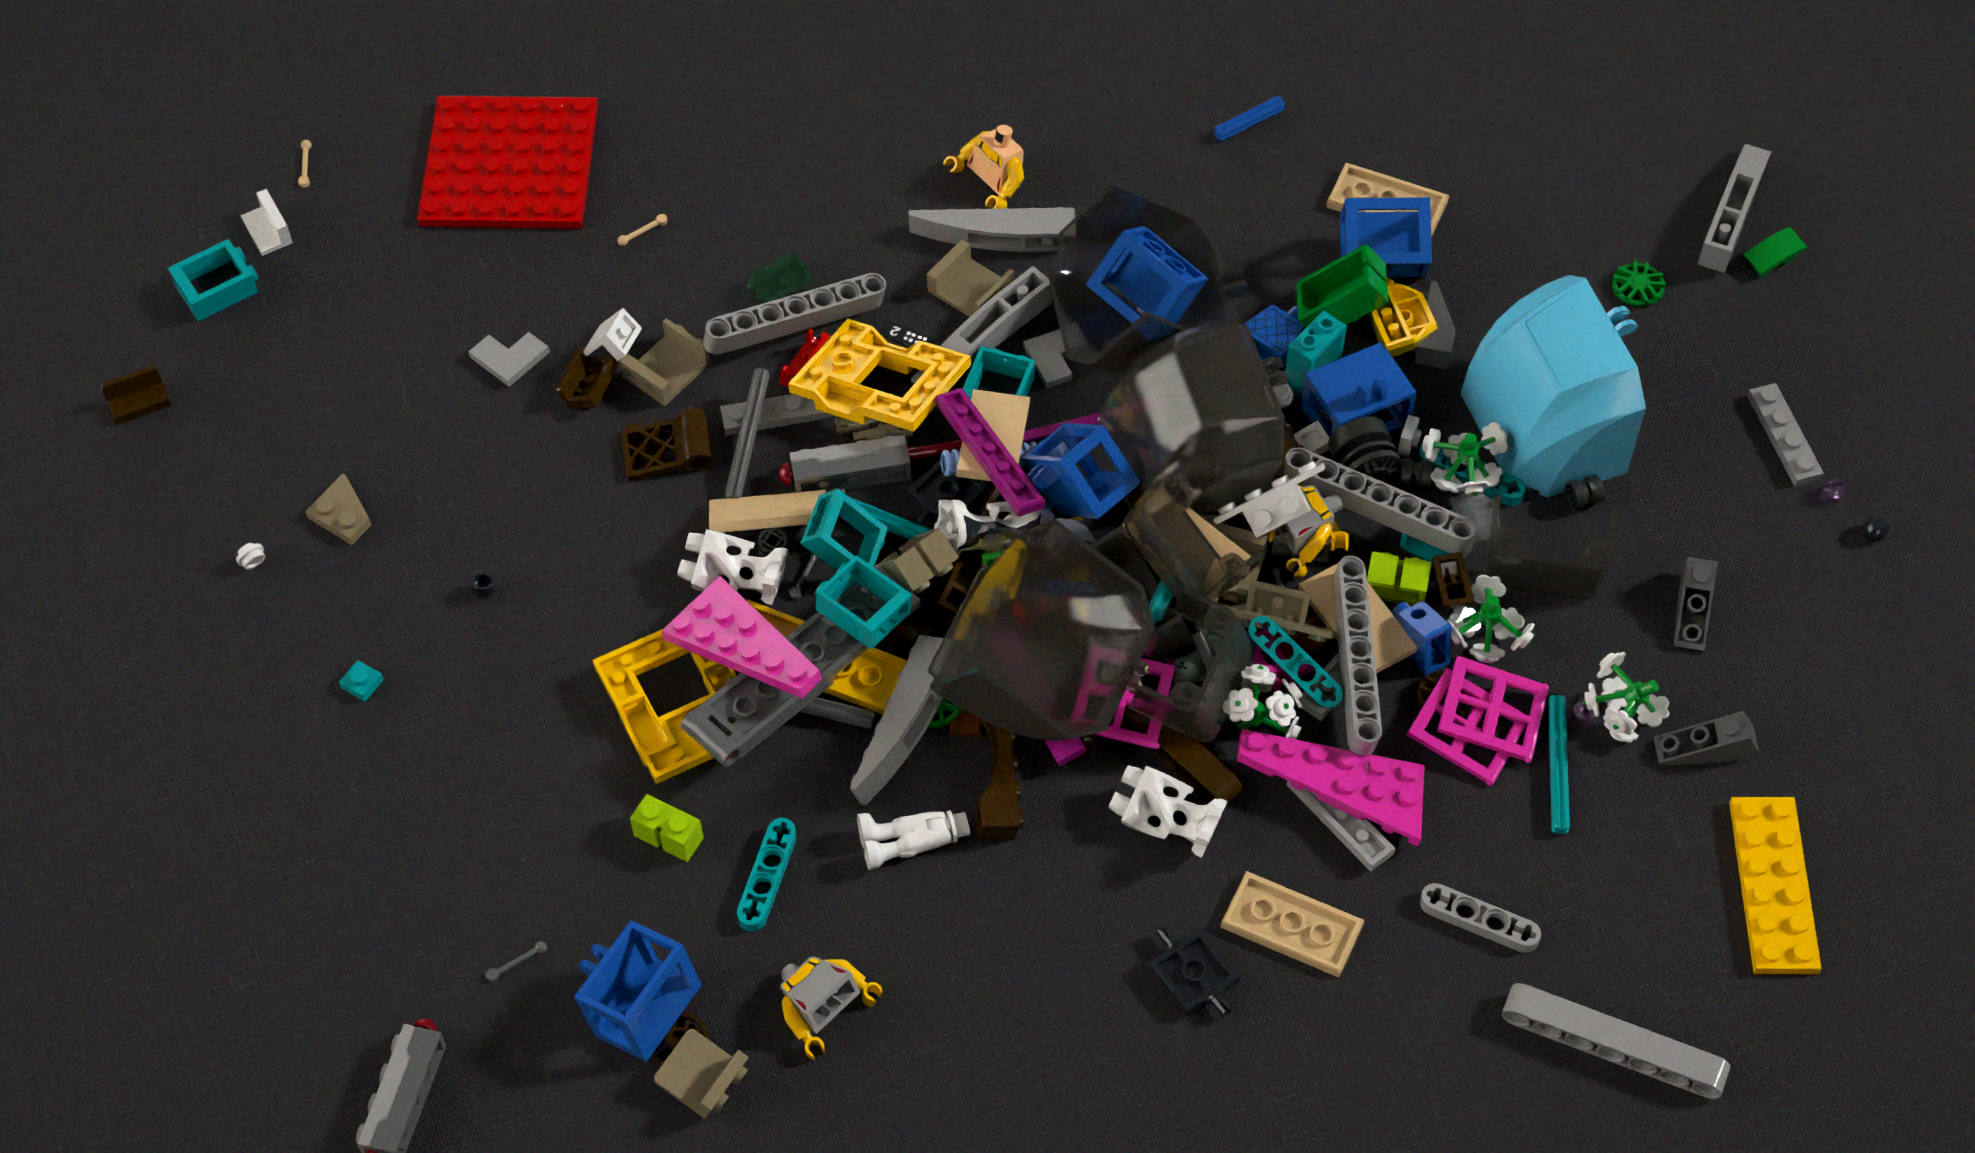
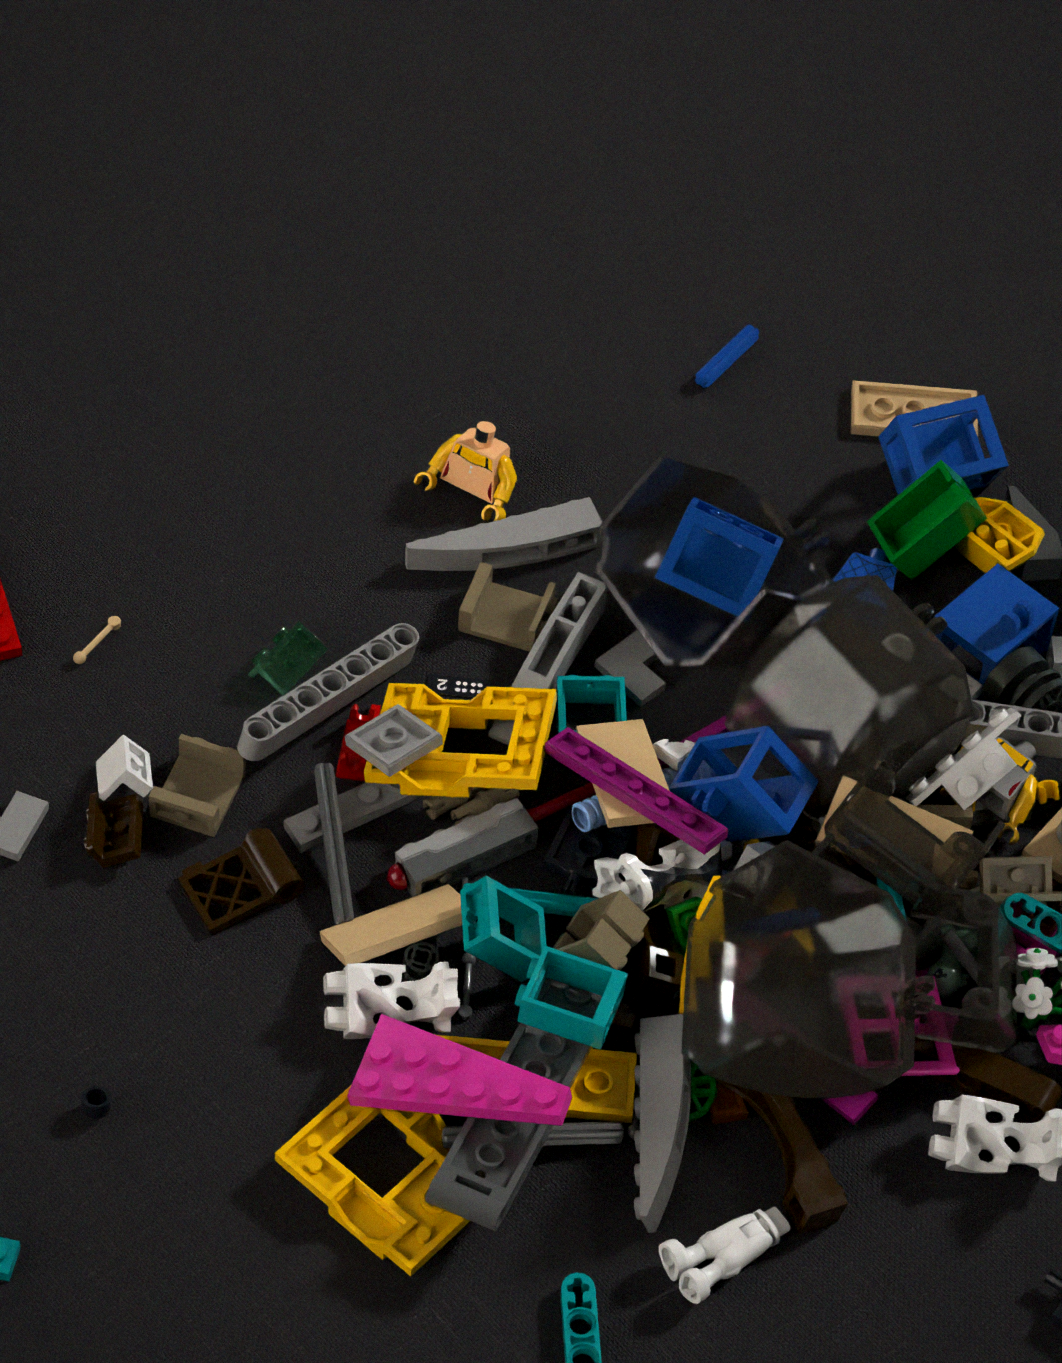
camera: 25 degrees left, 5 degrees down
lime piece [630,794,704,862] -> none
teal window [1284,311,1347,399] -> none
none -> light grey tile [345,704,443,777]
none -> white tile [653,739,695,771]

